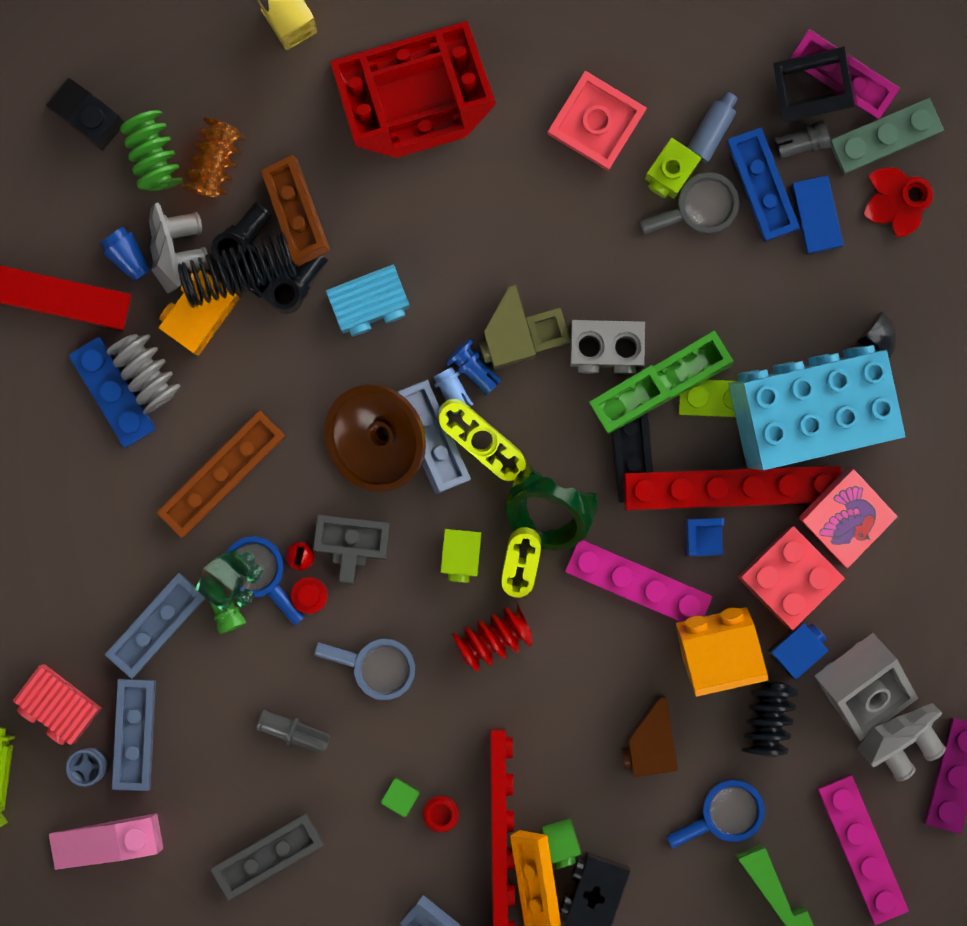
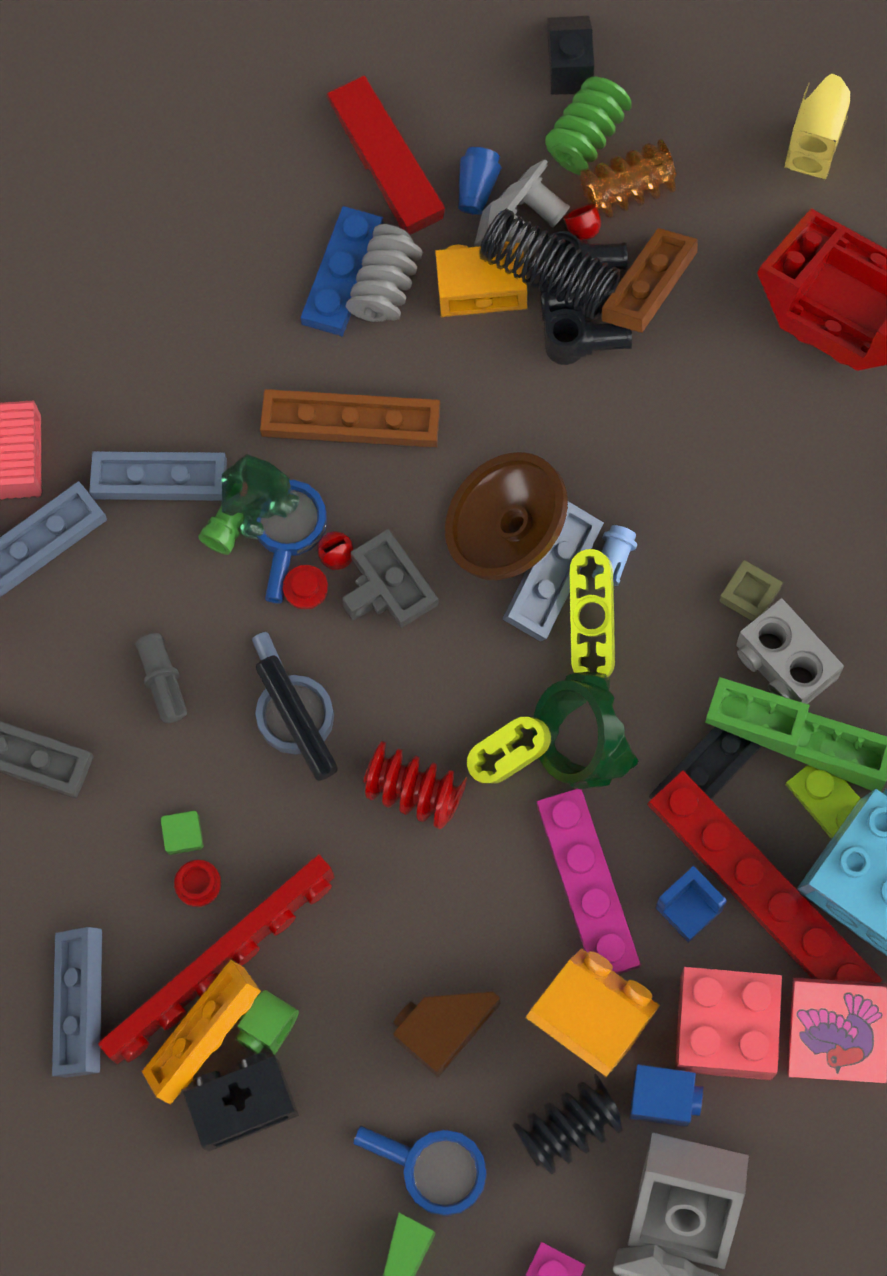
camera: 55 degrees right, 15 degrees down
medium azure brick [326,264,410,337] -> none
lime brick [441,529,482,583] -> none
blue pin [445,339,502,396] -> none
olive slope [479,285,536,370] -> none
none -> black axle [256,655,338,781]
none -> red hinge [564,204,601,240]

